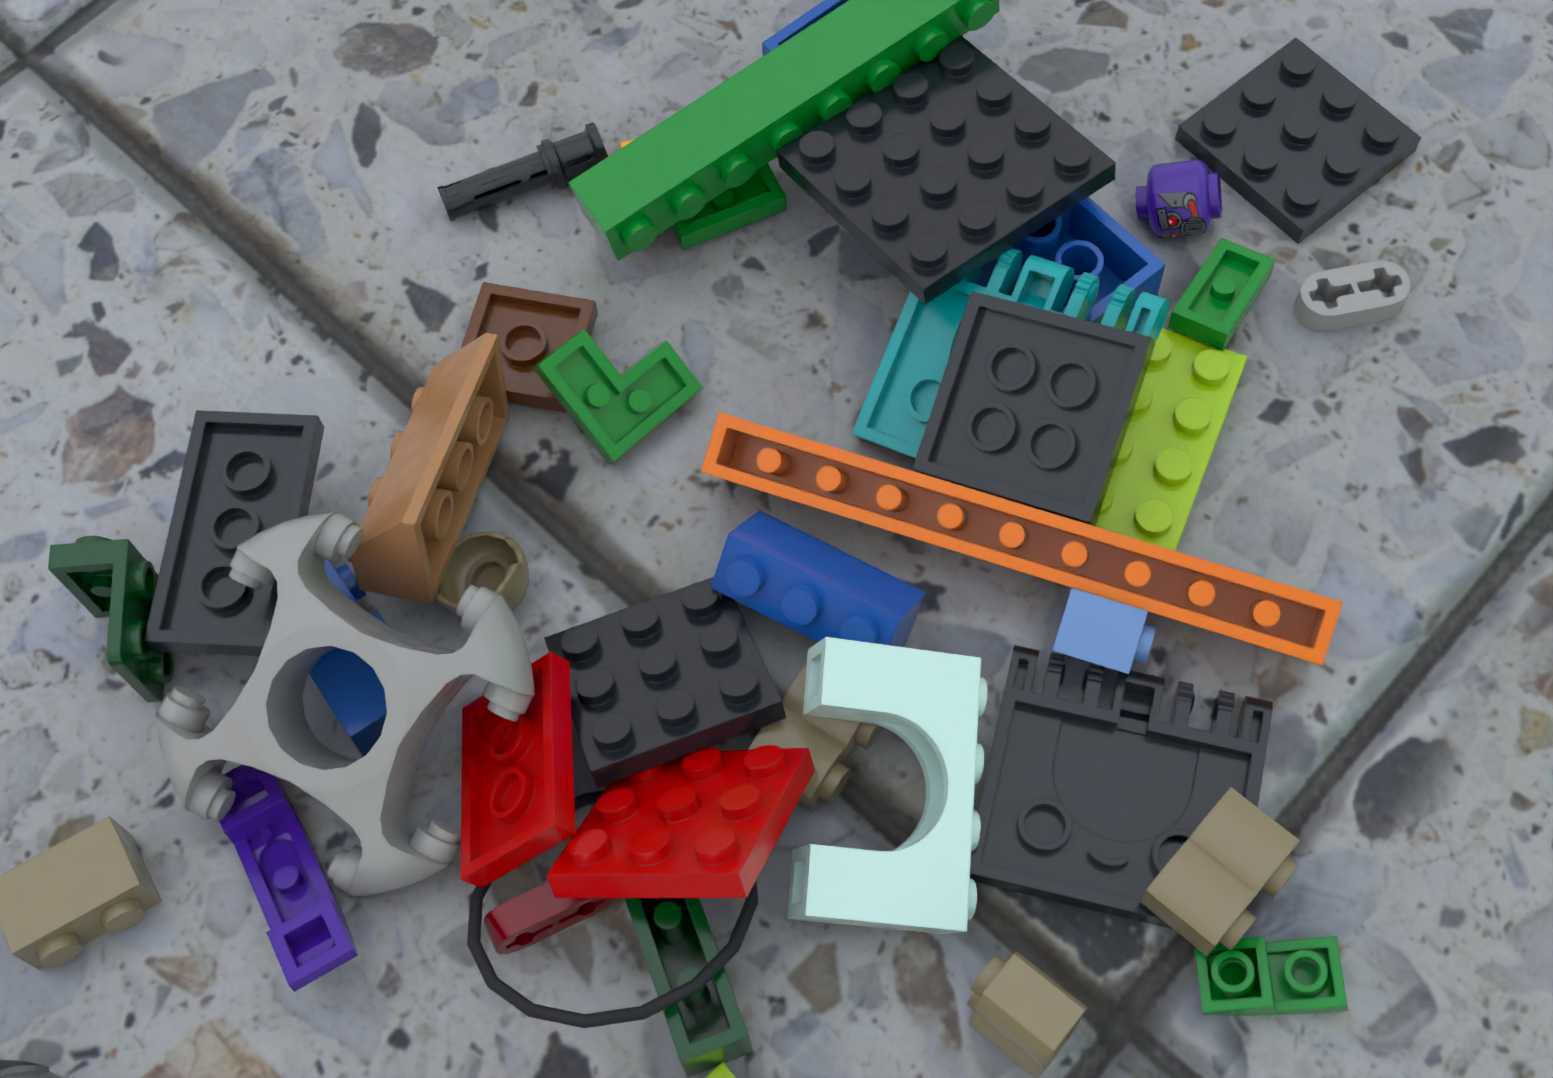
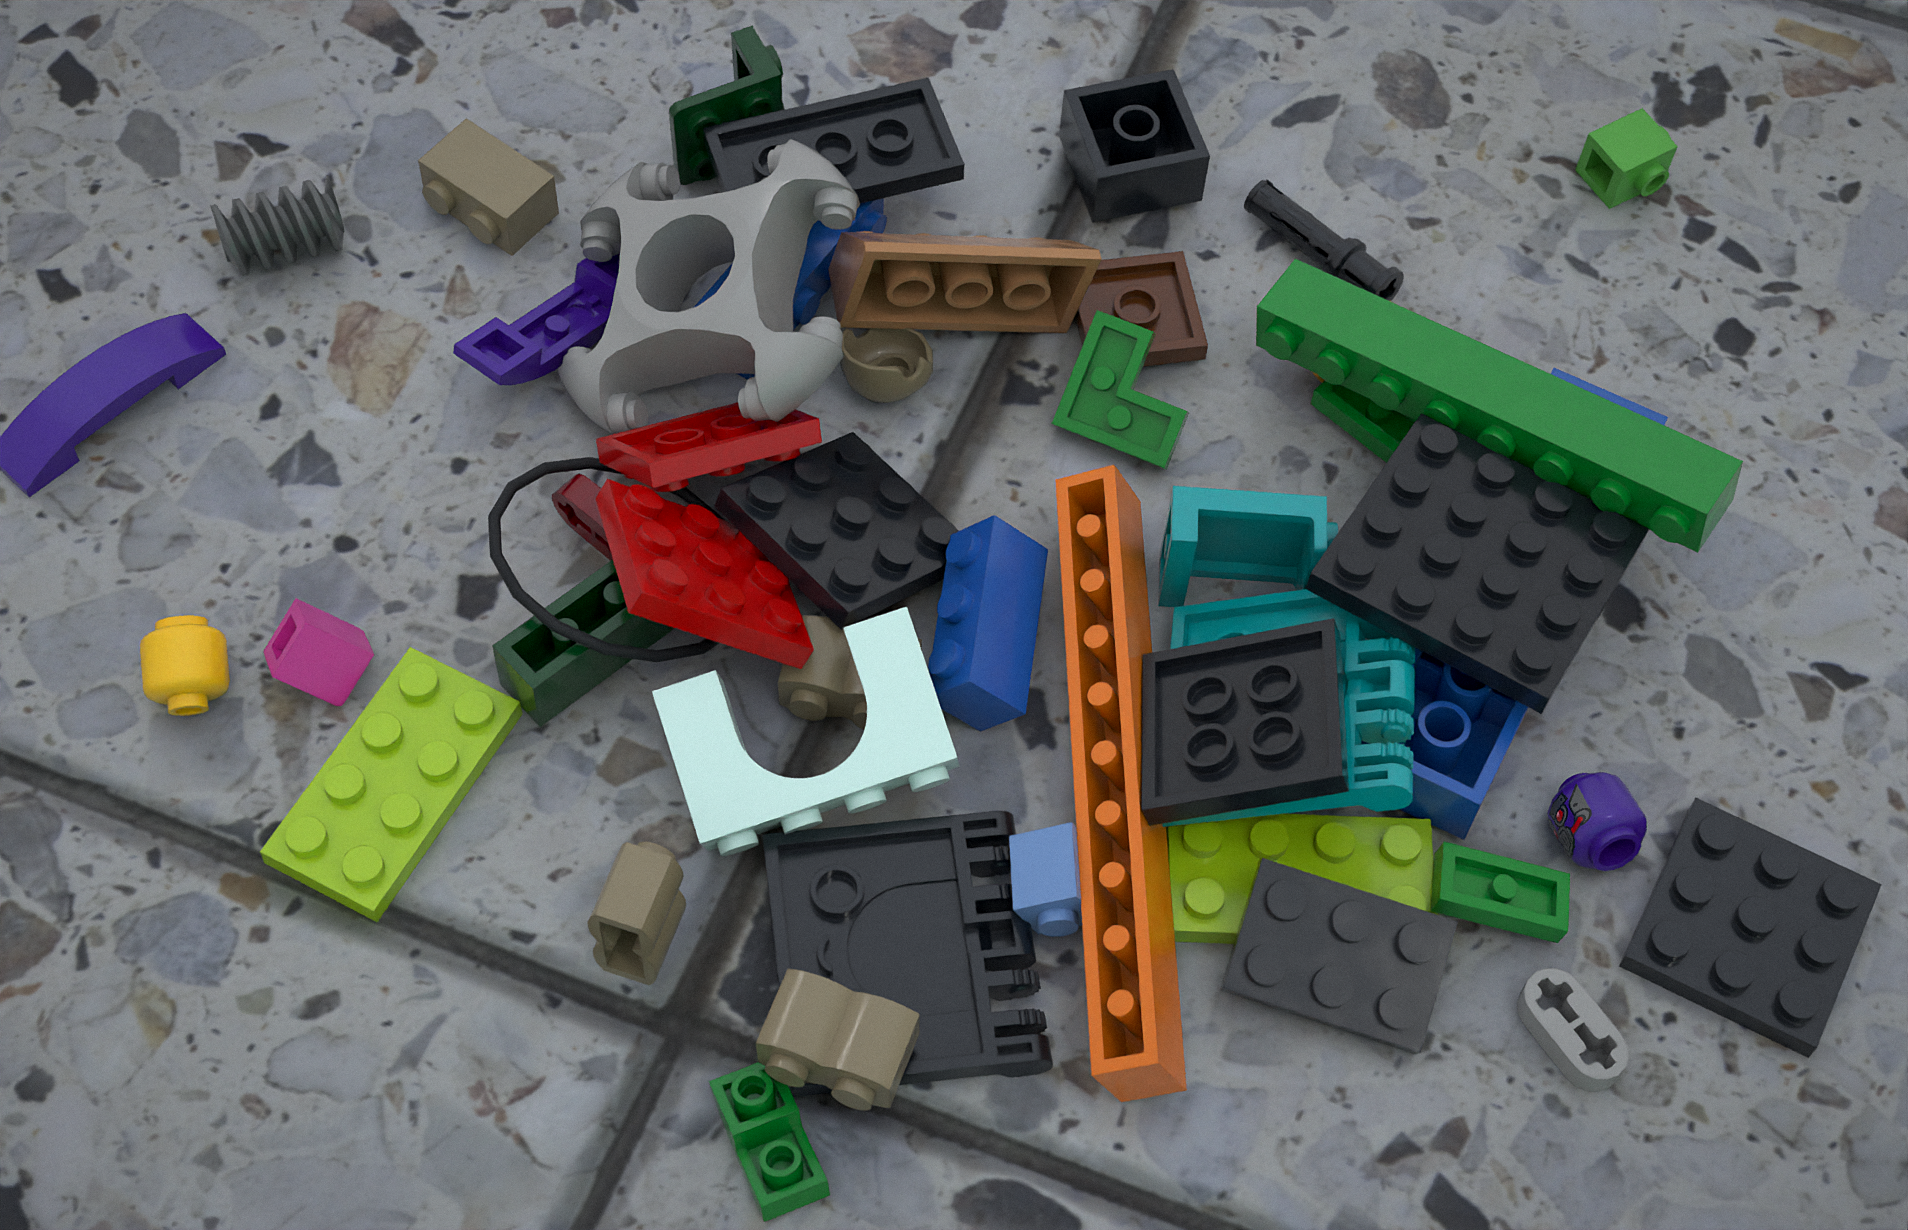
camera: 60 degrees right, 5 degrees down
none -> black brick [1059,69,1210,223]
none -> teal panel [1158,486,1338,607]
none -> black plate [1220,858,1458,1054]

